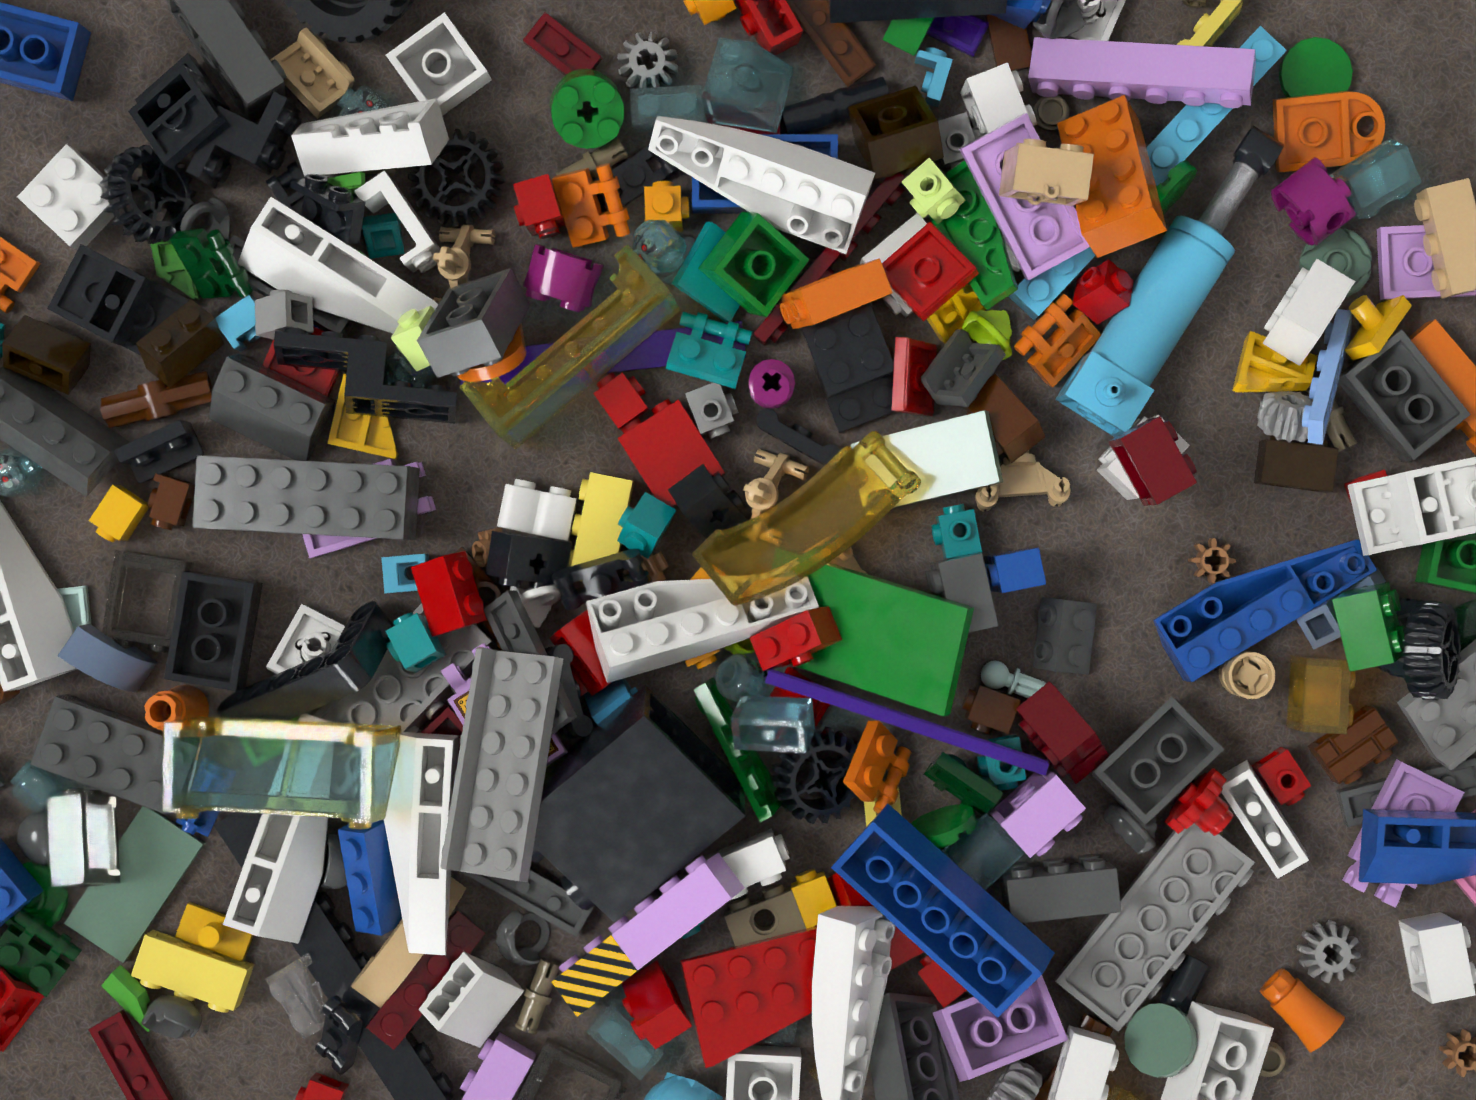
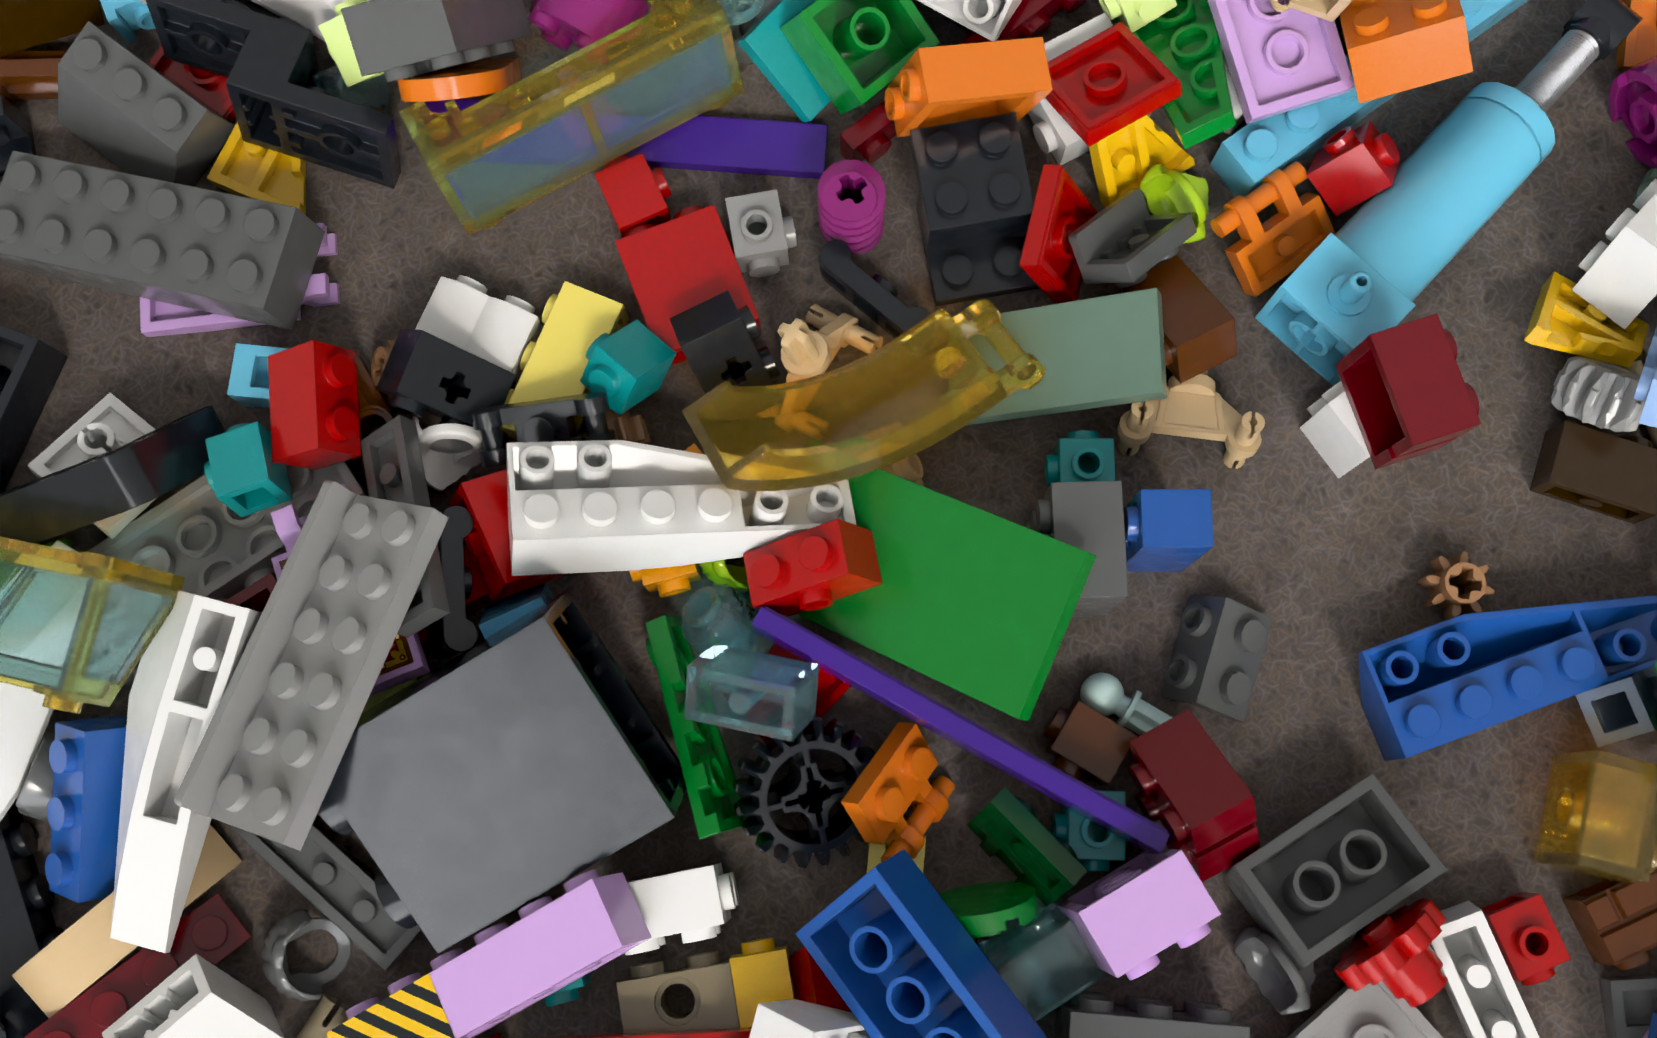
camera: 15 degrees right, 10 degrees down
teal plate [666,311,752,389] -> none
green tile [1156,160,1197,215] -> none
tan wheel [1219,650,1275,699] -> none

